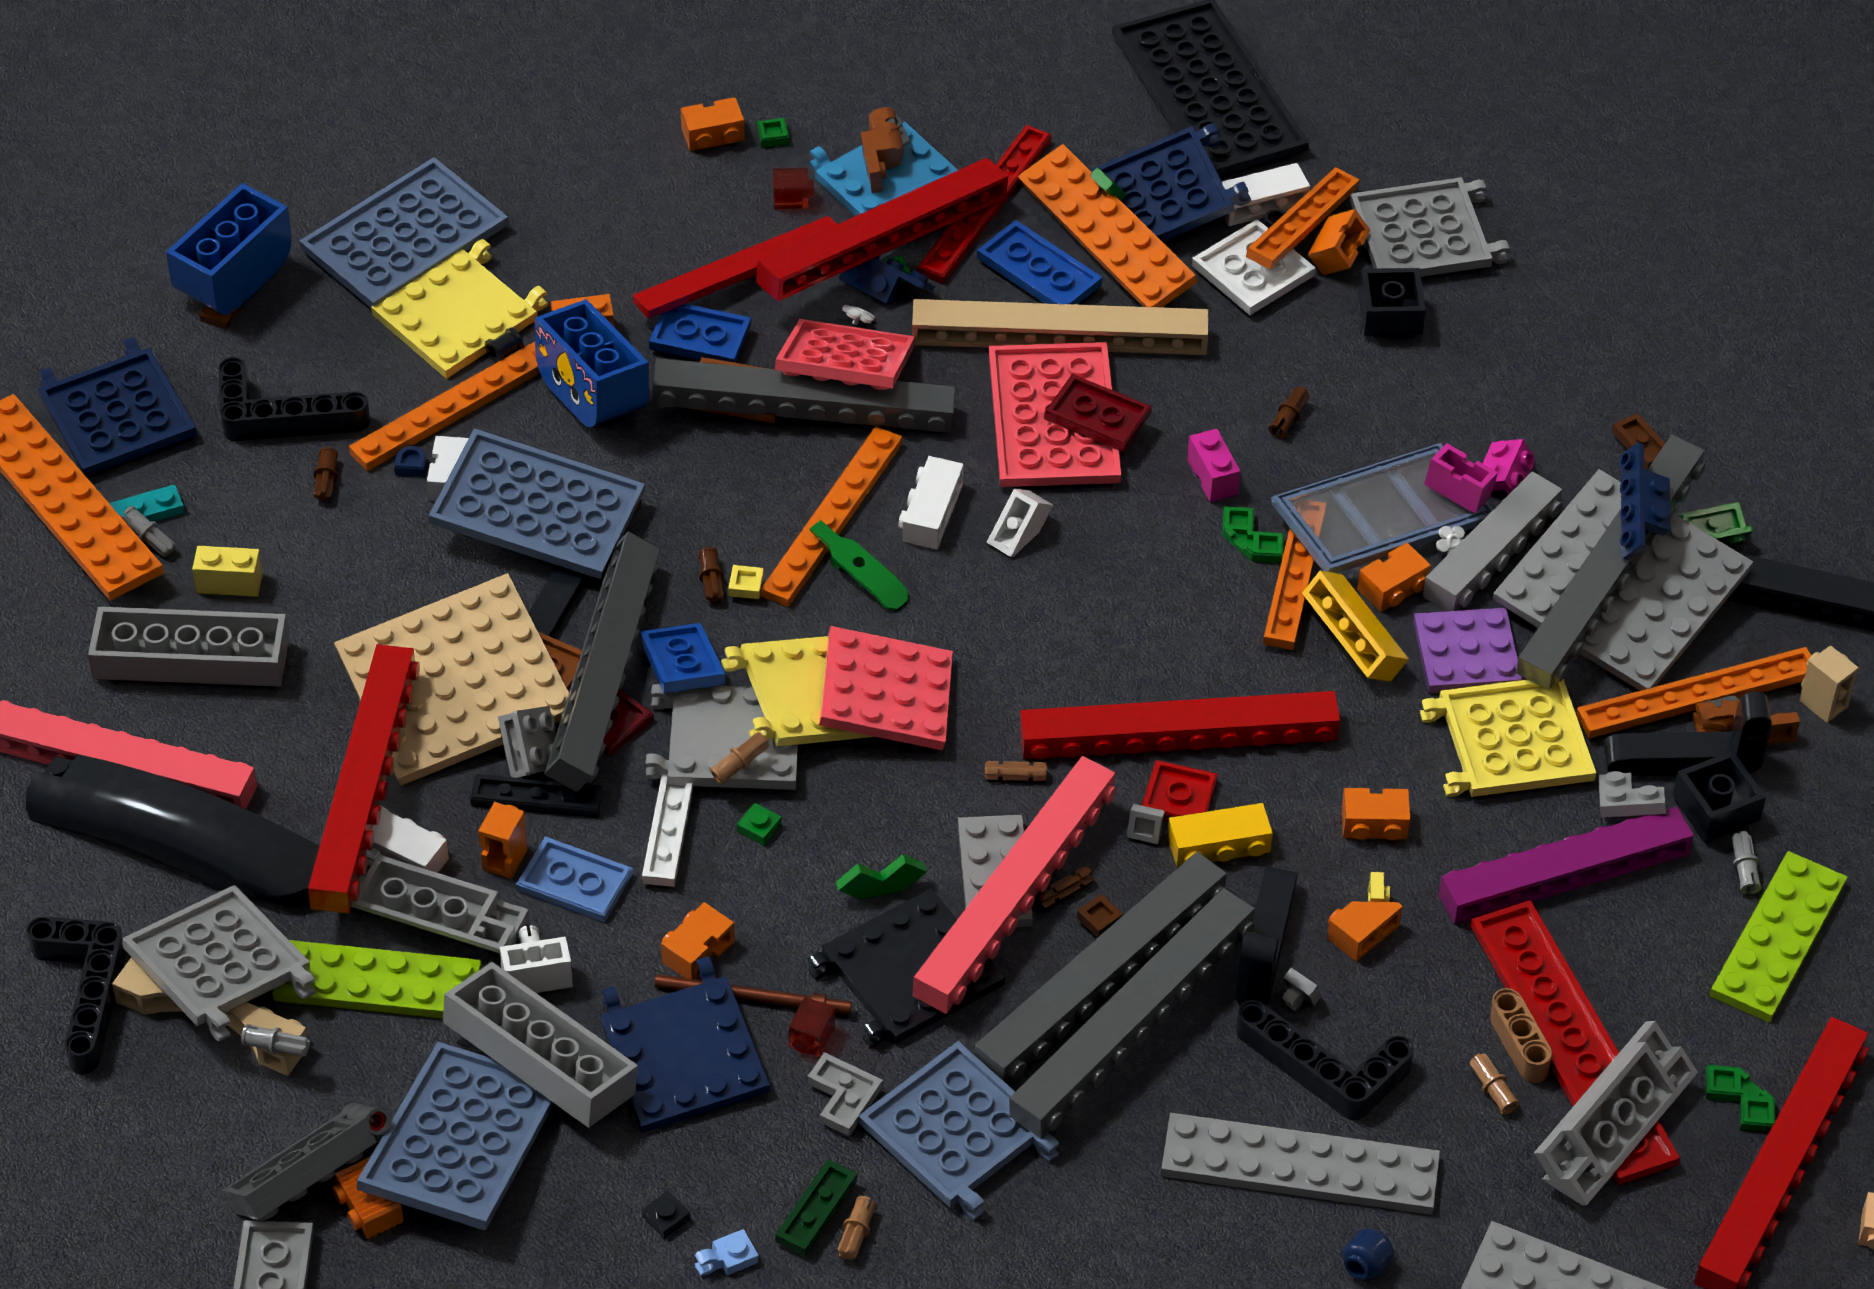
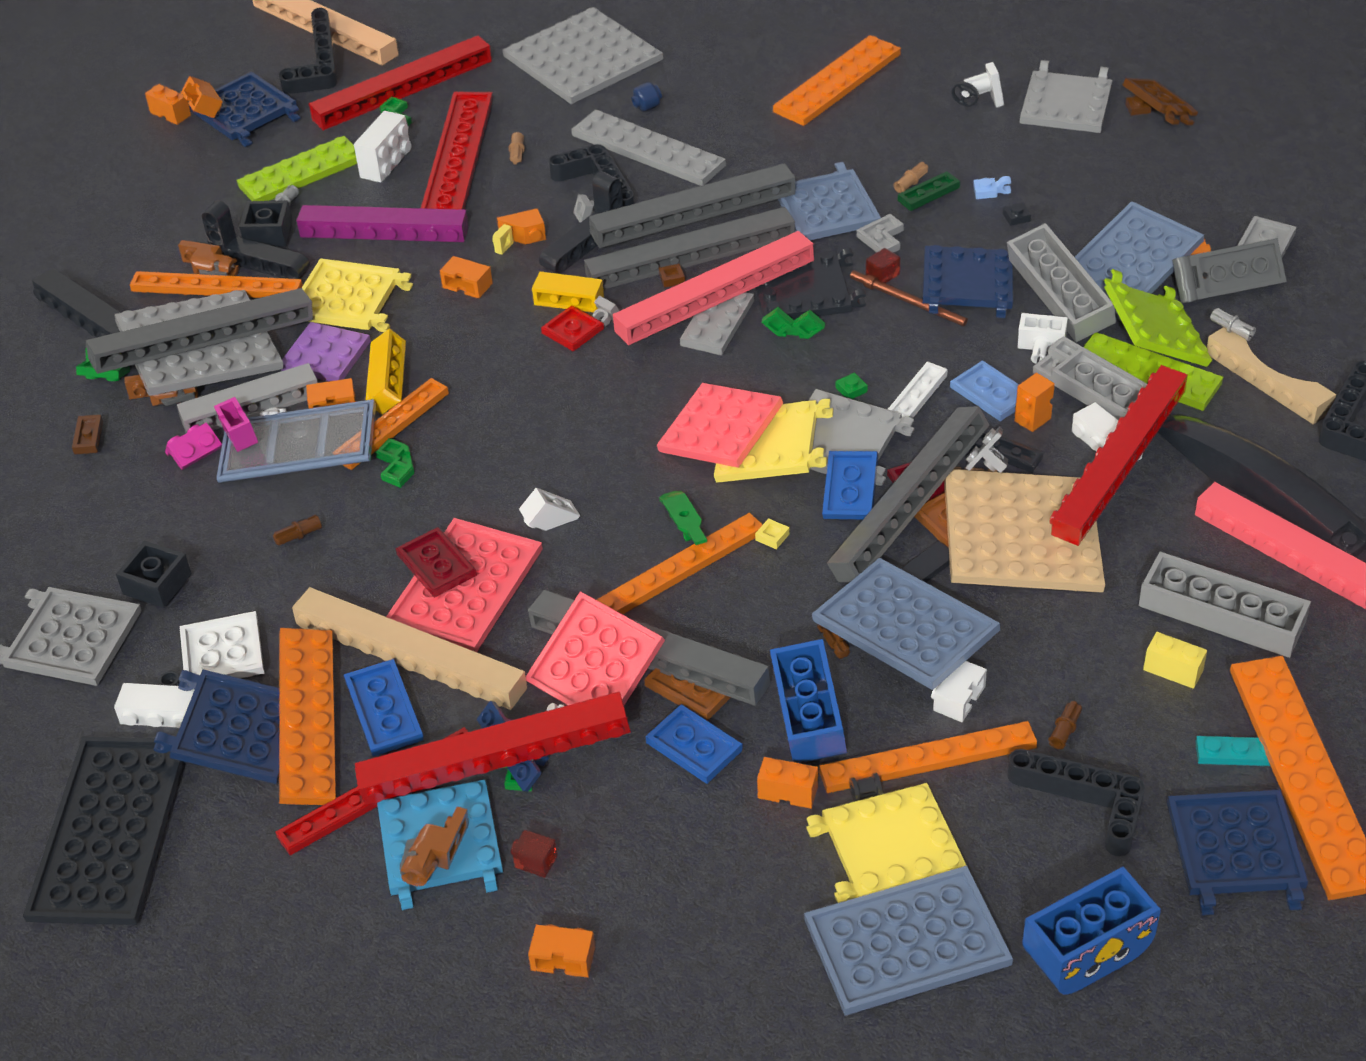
camera: 150 degrees left, 5 degrees down
light grey axle [121,505,175,557] -> none
light grey plate [123,885,315,1041] -> none
dark blue tile [394,446,427,476] -> none
red tile [633,216,837,319] -> none
orange brick [661,902,735,980] -> none
reddish brown axle [698,547,724,604] -> none
medium nougat axle [709,732,769,785] -> none
green tile [757,118,789,148] -> none
white brick [898,456,964,550] -> none
medium nougat axle [985,761,1047,781] -> none
red brick [1019,691,1340,760] -> none
green tile [1090,167,1127,201] -> none
dark pink brick [1187,428,1240,503] -> none
orange plate [1246,167,1360,270] -> none
orange brick [1308,209,1370,276] -> none
medium nougat beam [1490,988,1552,1083] -> none
light grey slope [1534,1021,1698,1205] -> none
light grey plate [1599,771,1666,818] -> none
dark blue bracket [1619,442,1670,560] -> none
tan brick [1799,645,1859,723] -> none
none -> white brick [354,111,411,182]
none -> lime plate [1104,269,1212,367]

